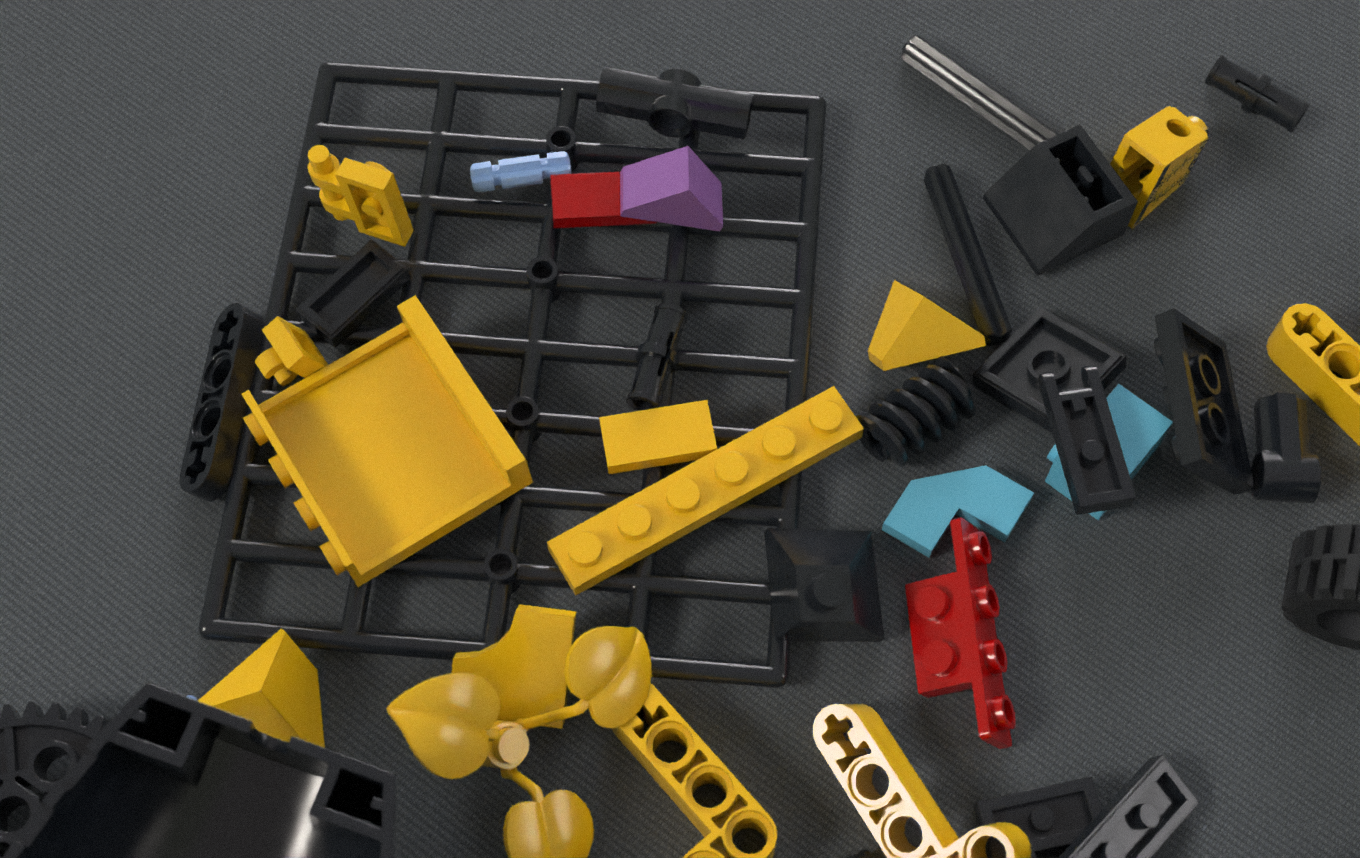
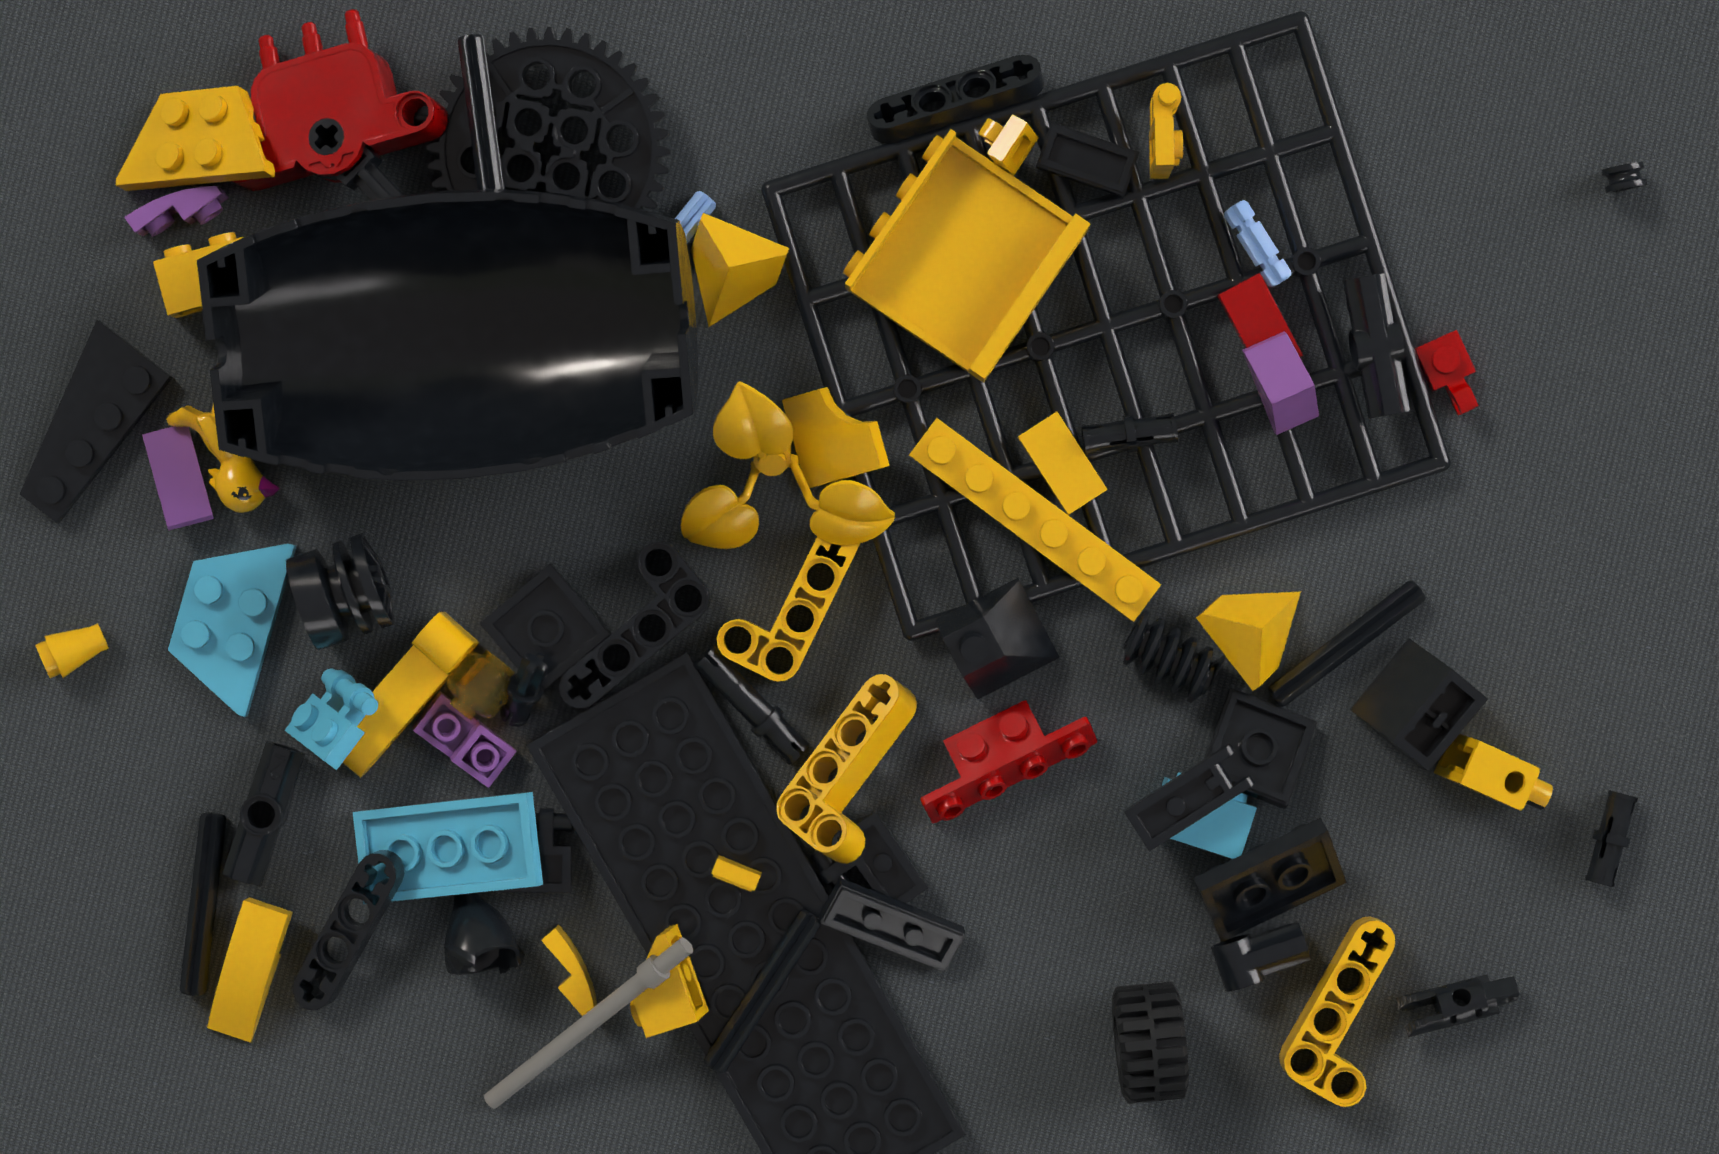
camera: 65 degrees right, 25 degrees up
medium azure tile [882,465,1034,558] -> none
axle [901,35,1059,150] -> none
none -> red plate [1415,330,1479,416]

